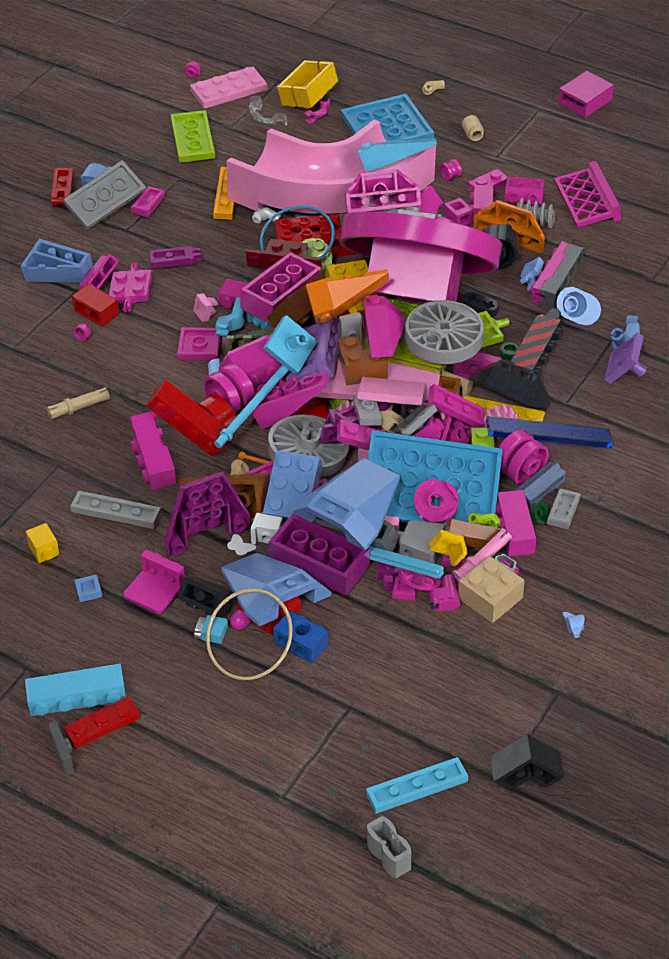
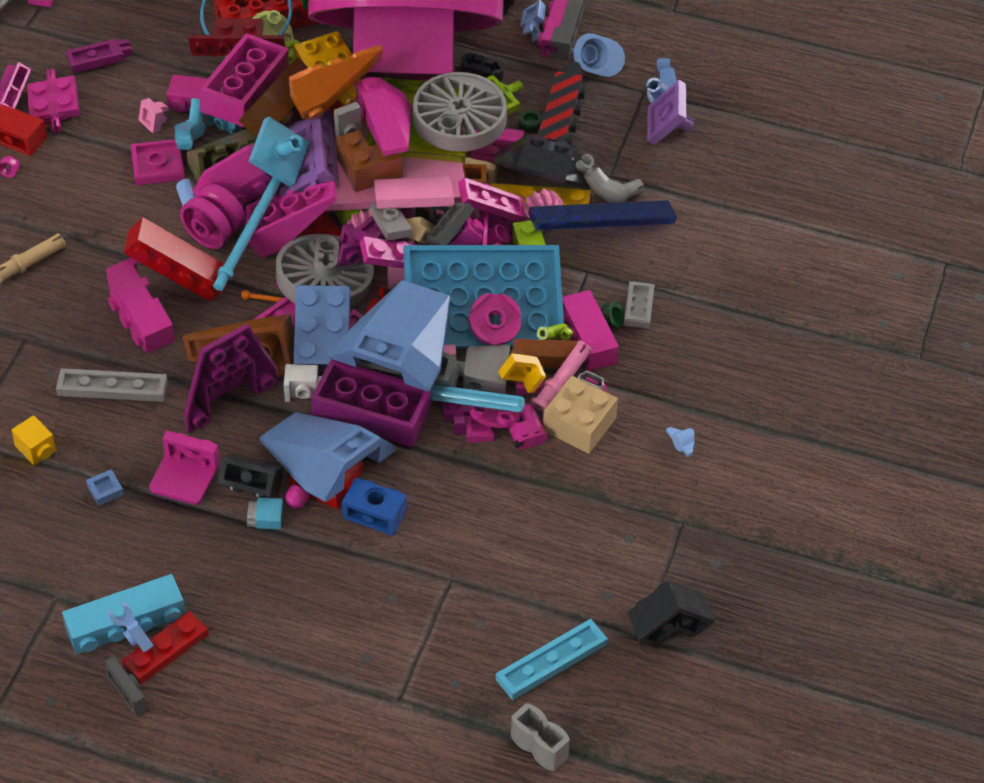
camera: 15 degrees left, 5 degrees up
red brick [198,393,236,427] -> none
tan piece [206,589,292,680] -> none
white sticker [228,534,256,555] -> none
tan plate [230,459,249,475] -> none
dark pink wheel [499,430,549,486] -> none
sand blue piece [514,462,566,509] -> none
none -> light blue plate [108,601,153,652]
none -> light grey arm [576,154,644,205]

